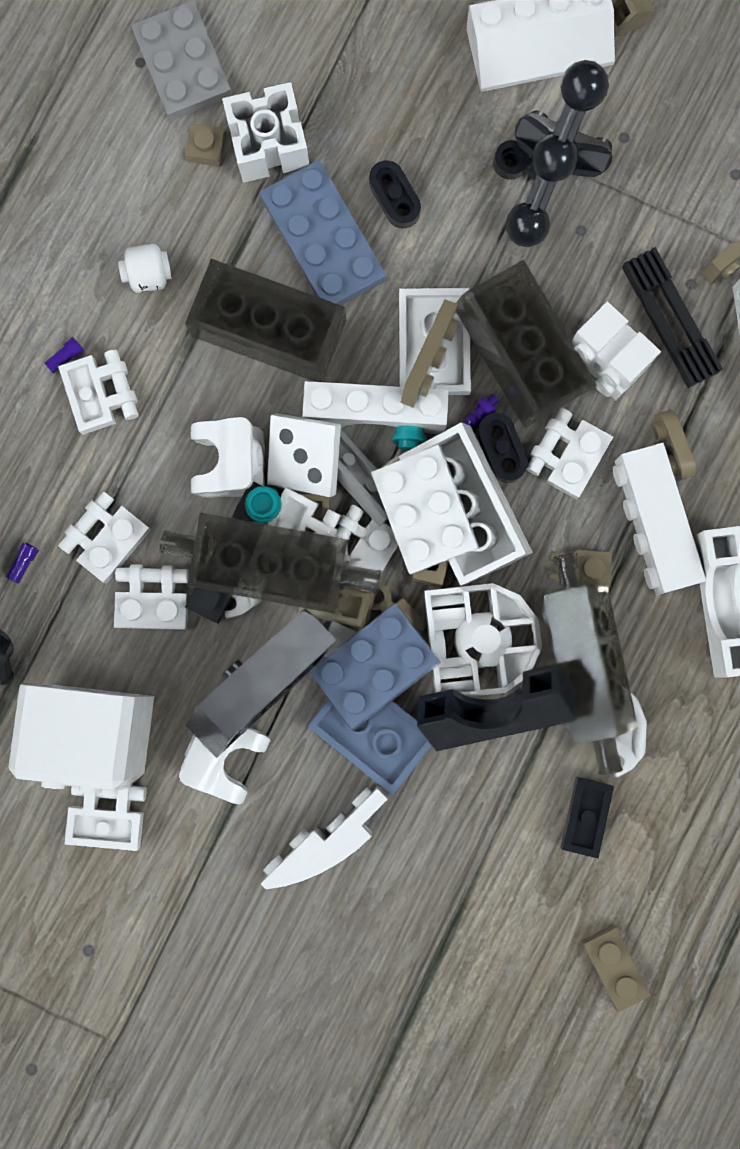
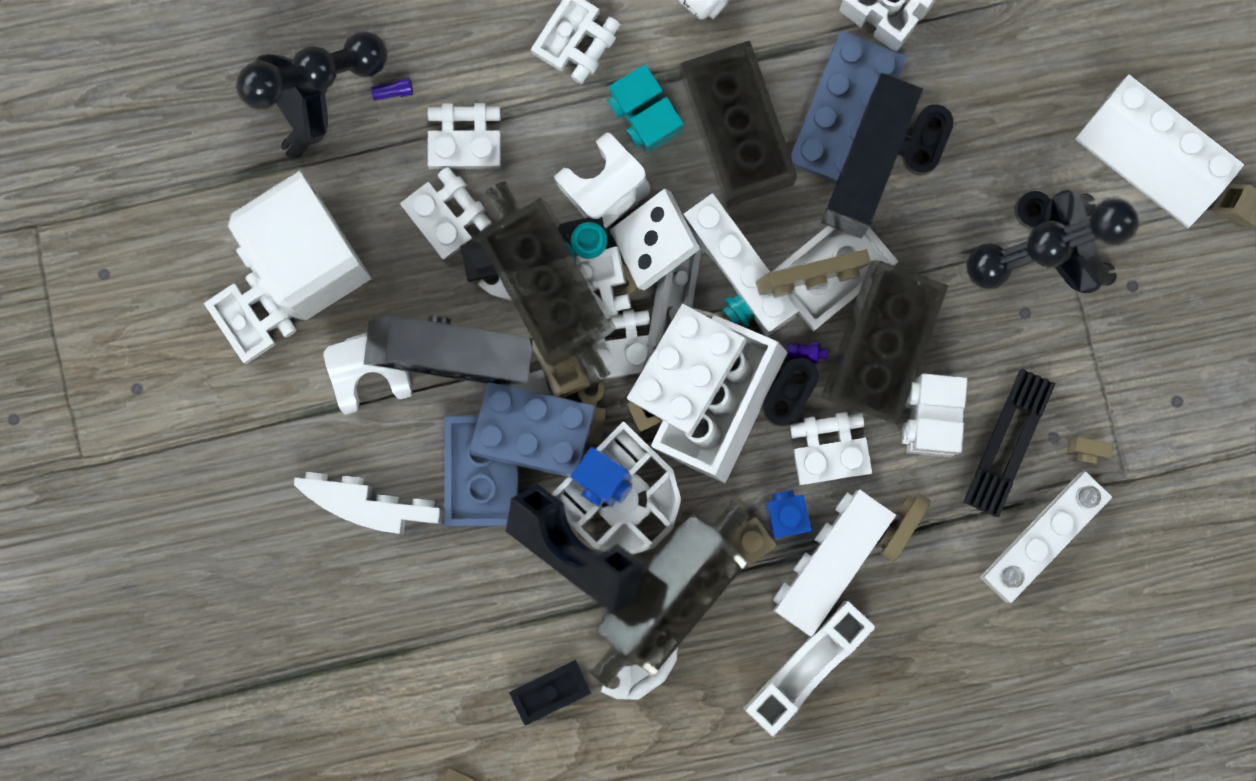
camera: 45 degrees right, 0 degrees up
none -> blue brick [570,446,633,508]
none -> teal piece [607,64,684,154]
none -> blue brick [765,490,812,539]
none -> black brick [821,73,923,239]

